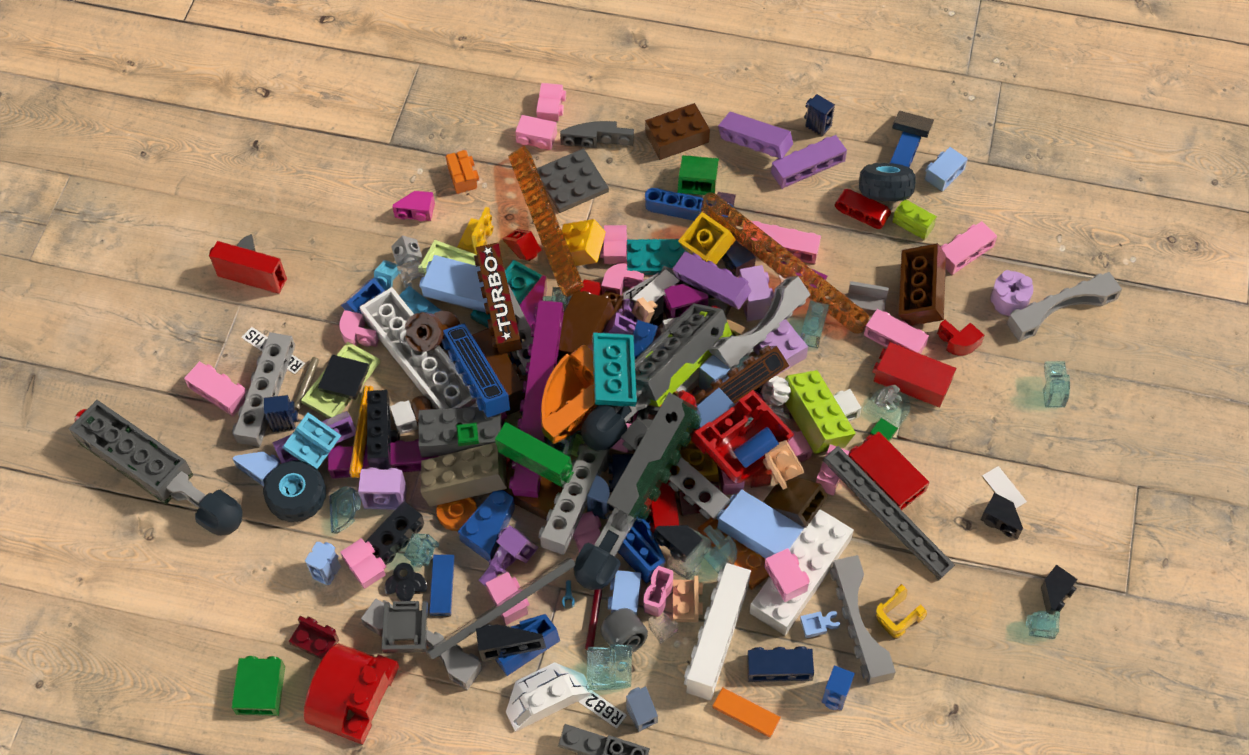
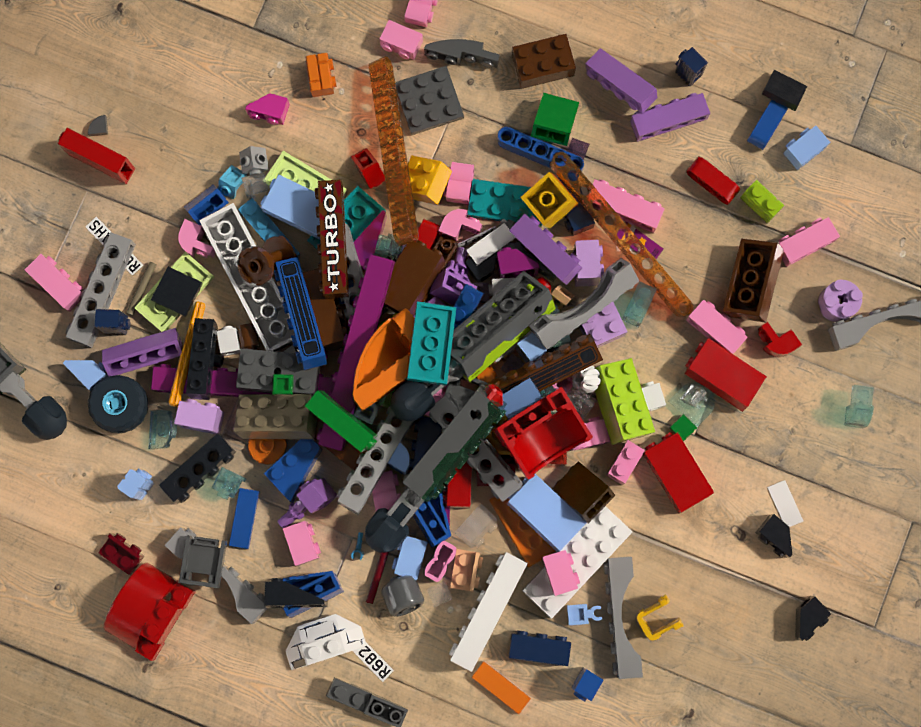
camera: 10 degrees right, 20 degrees up
green brick [231,656,286,716] -> none
medium azure slope [283,413,342,469] -> none
bright pink brick [340,538,386,589] -> none
black plate [385,563,427,601] -> none
dark grey tile [425,558,576,659] -> none
yellow bracket [457,207,494,255] -> none
clear light blue slope [587,644,632,690] -> none
sand blue slope [626,686,658,732] -> none
light nougat tile [632,297,657,323] -> none
black slope [653,525,703,562] -> none
clear light blue brick [703,525,737,574] -> none
blue brick [733,427,779,468] -> none
light nougat bracket [763,440,804,490] -> none
dark grey tile [822,446,955,580] -> none
light grey panel [845,281,889,314] -> none
black wheel [859,163,916,202] -> none
clear light blue brick [1026,611,1060,639] -> none

